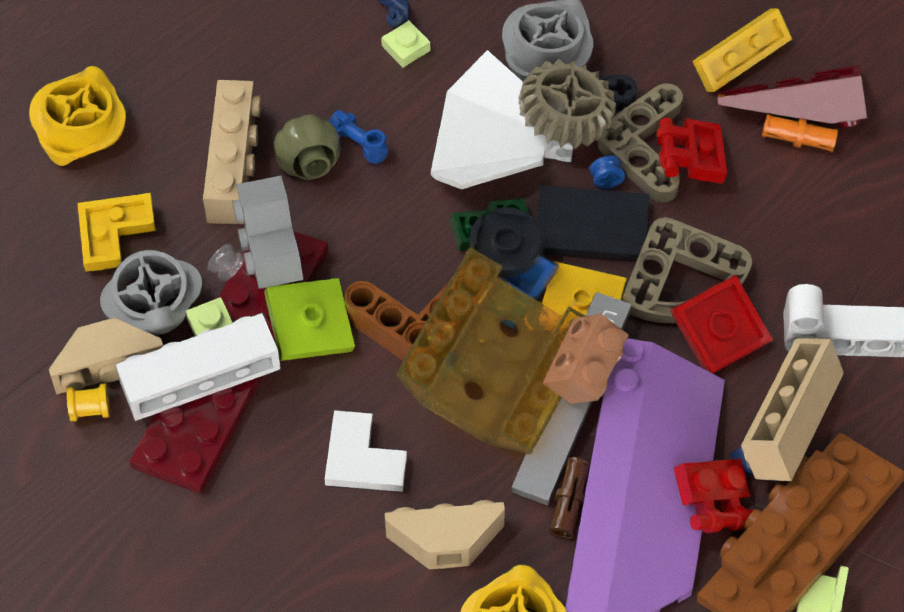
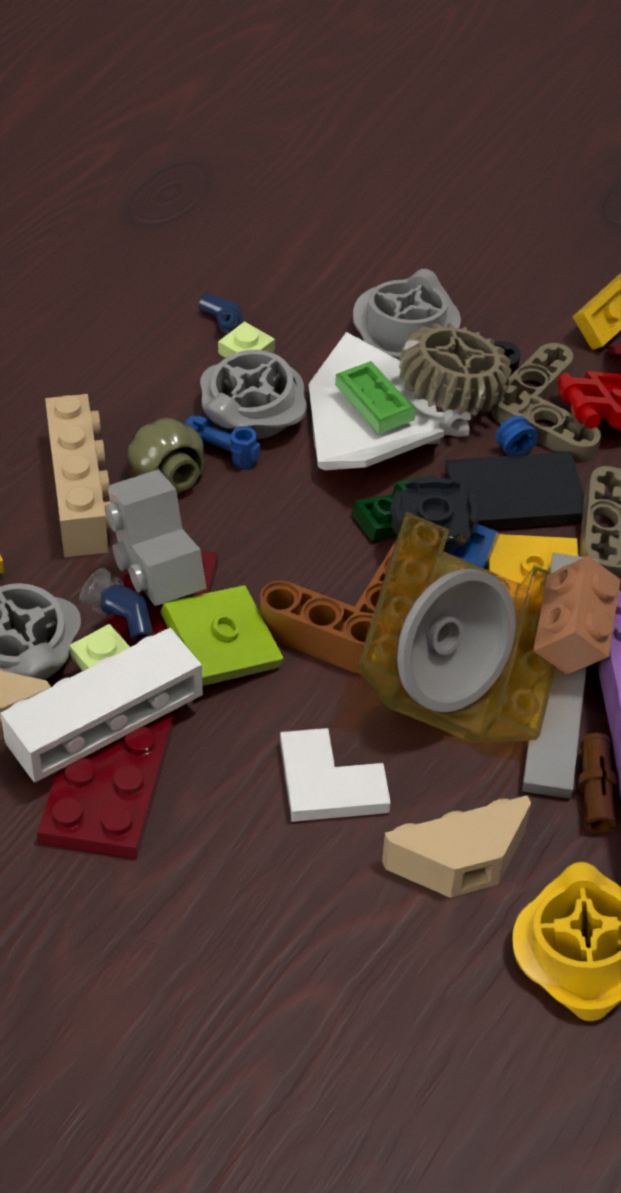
camera: 15 degrees left, 10 degrees down
none -> dark blue arm [100,584,154,642]
none -> light grey piece [200,350,307,439]
none -> bright green plate [335,361,415,434]
none -> light grey dish [397,569,516,712]

